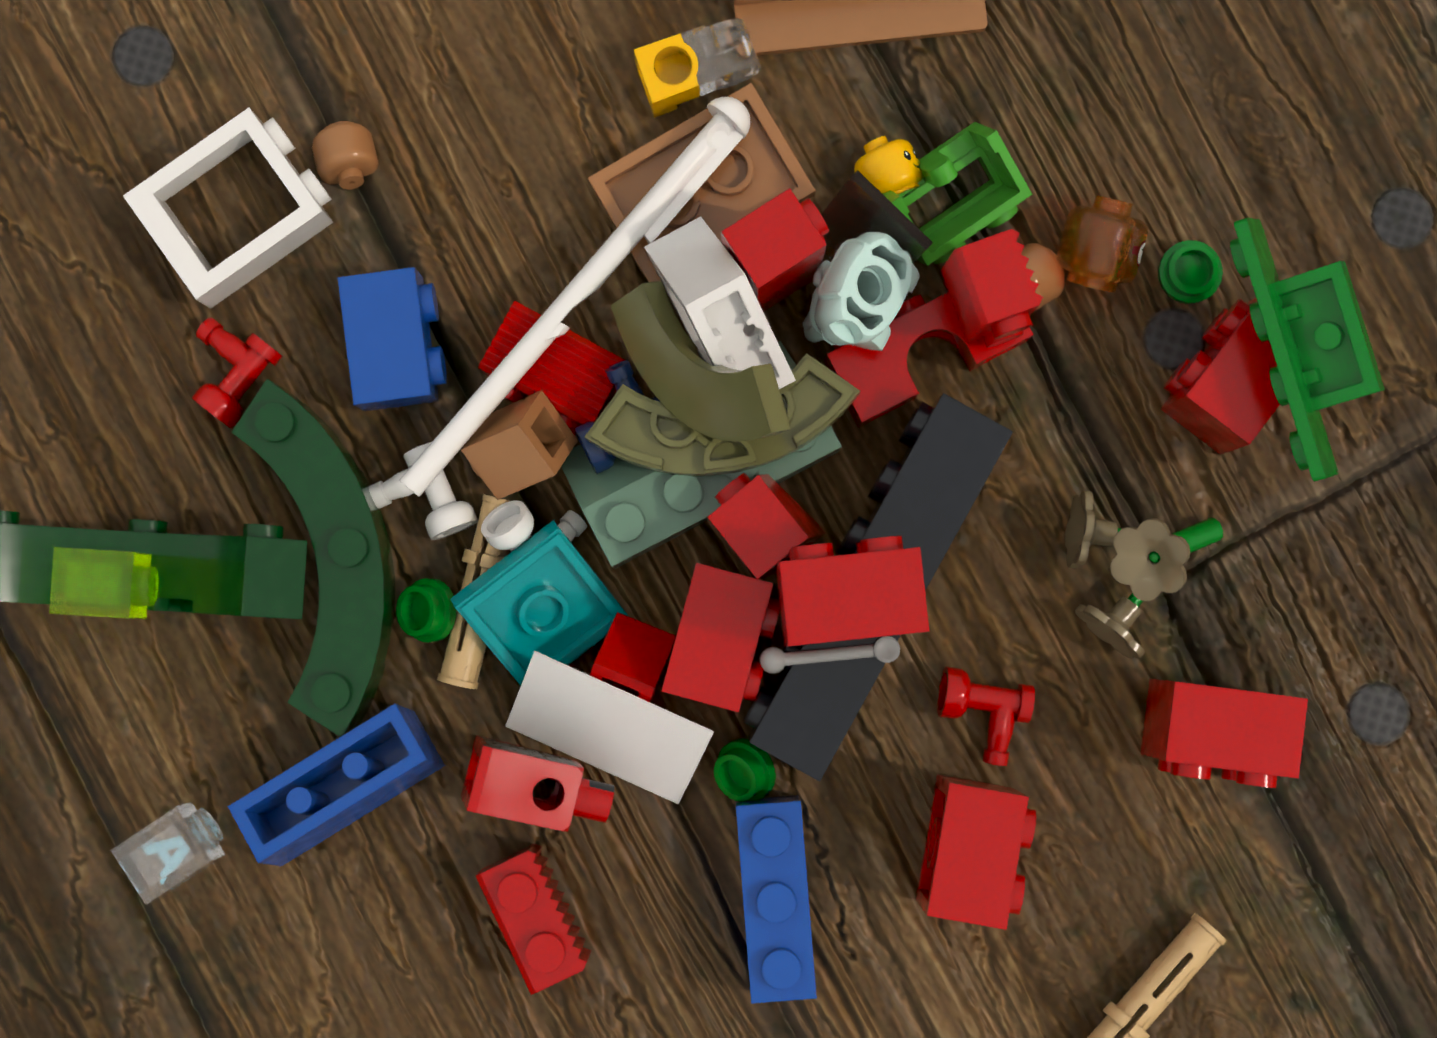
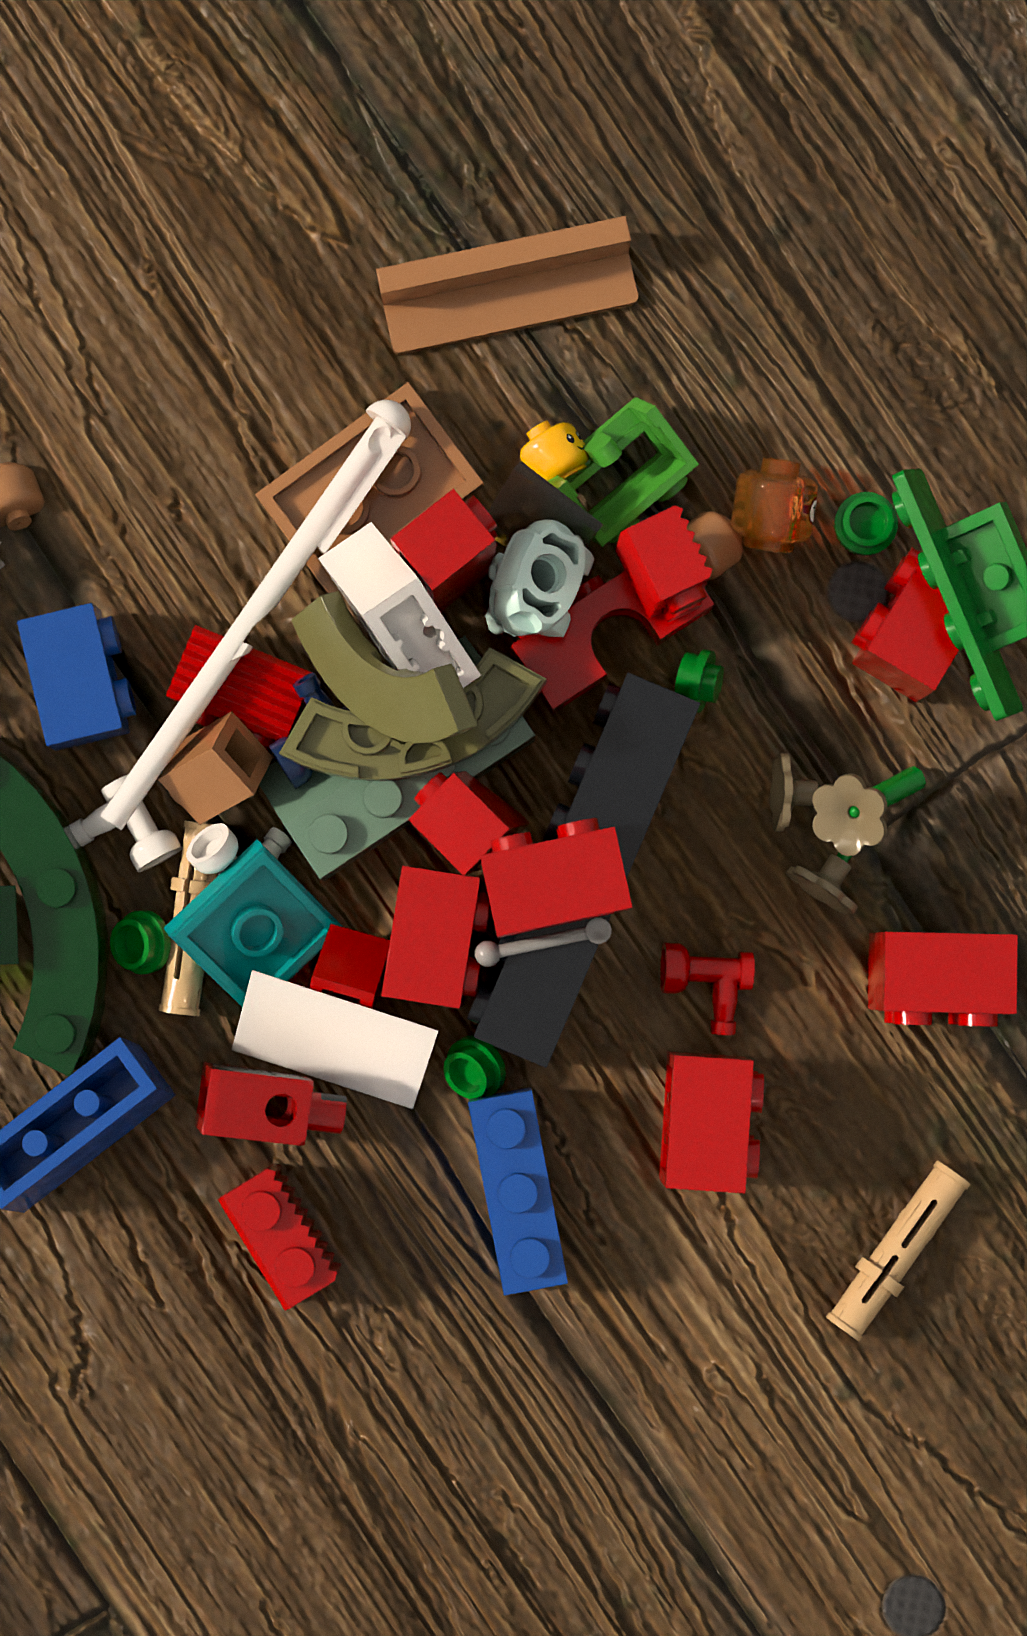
camera: 10 degrees left, 0 degrees up
leg [633,18,761,118] -> none
none -> green plate [674,649,724,713]

